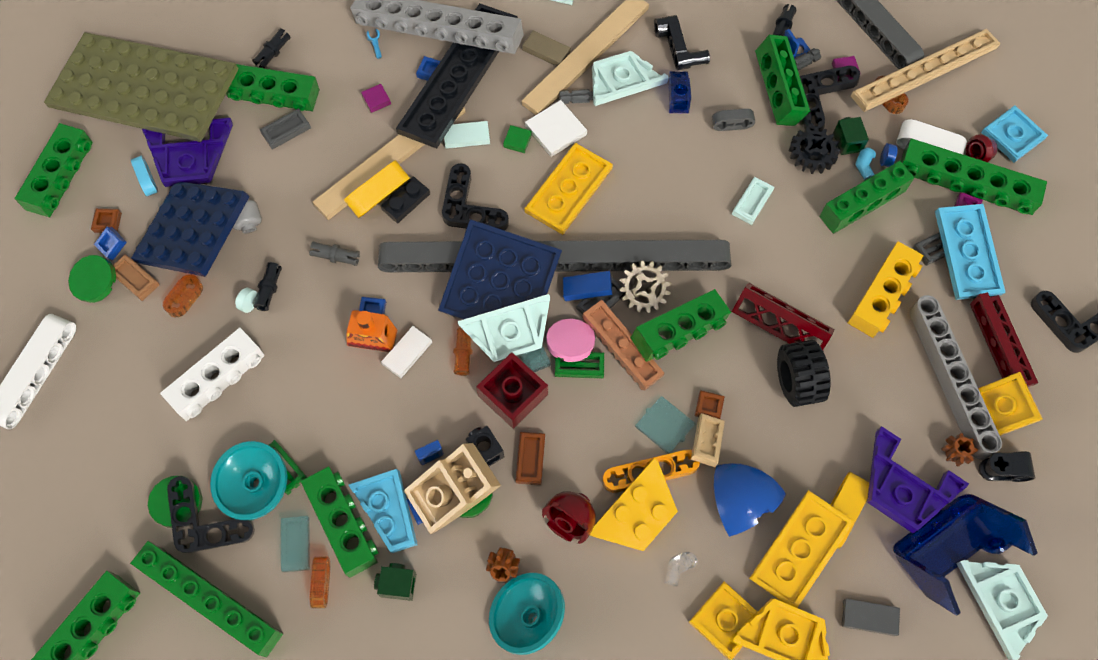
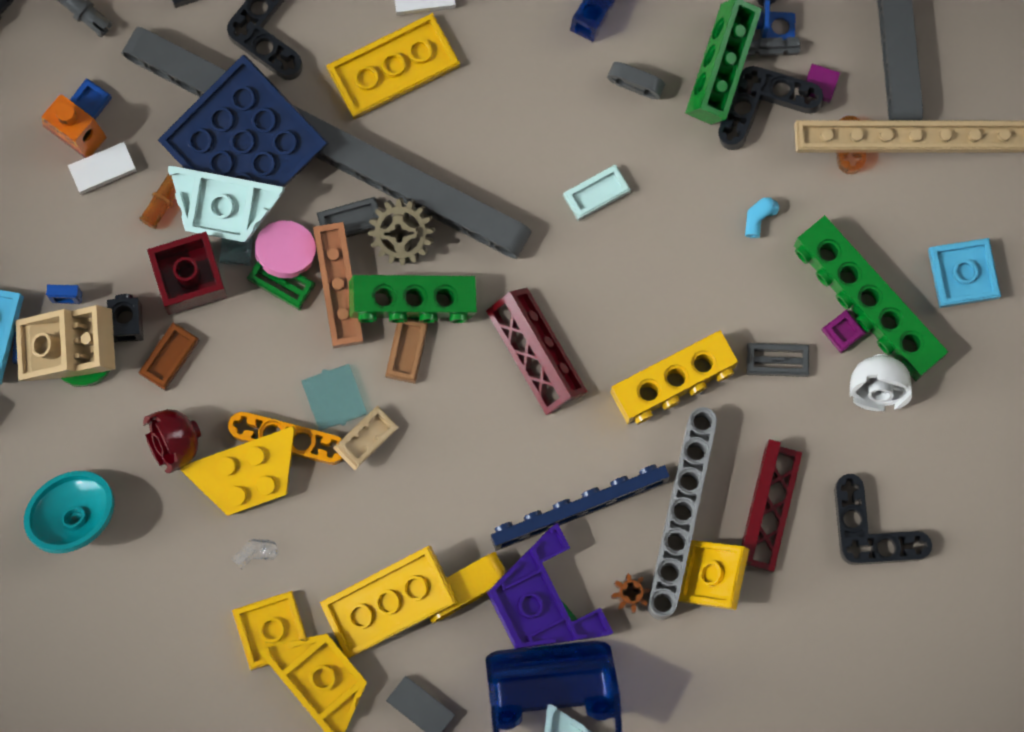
camera: 25 degrees right, 10 degrees up
dark orange gear [486,547,520,582] -> none
blue tile [563,271,612,301] -> none
dark orange tile [694,390,725,419] -> none
blue brick [714,463,786,537] -> none
black tyre [777,340,831,407] -> none
black gear [789,126,840,174] -> none
green brick [819,161,915,234] -> none
dark green brick [833,117,869,155] -> none
blue tile [880,143,898,167] -> none
white beam [896,119,967,154] -> none
medium azure plate [935,204,1006,300] -> none
dark red cone [966,134,997,162] -> none
black piece [979,451,1036,482] -> none
none -> medium nougat tile [385,319,429,384]
none -> dark blue plate [491,464,670,551]
none -> white cylinder [850,354,912,411]

